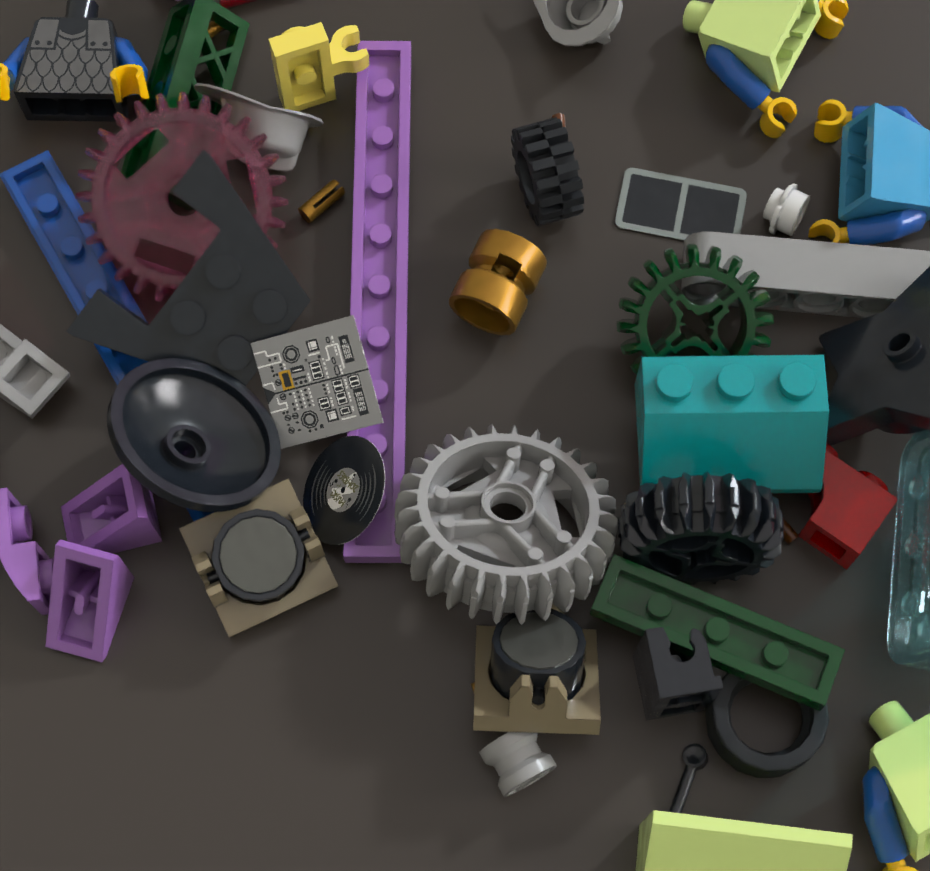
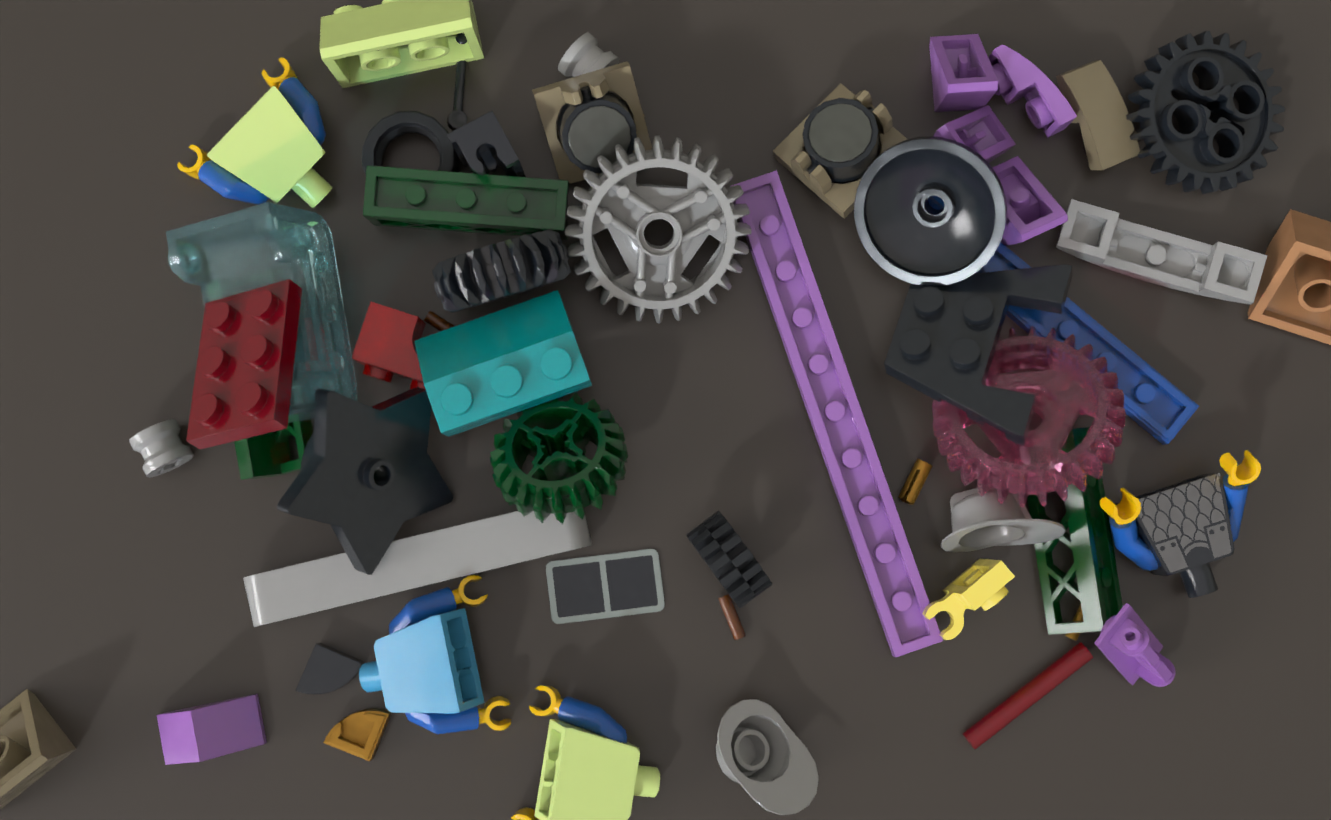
camera: 160 degrees right, 15 degrees up
light grey sticker [251,315,384,449] -> none
black sticker [303,436,385,545] -> none
pearl gold wheel [449,229,547,335] -> none
white plate [763,183,810,236] -> none
none -> medium lavender slope [992,156,1068,246]

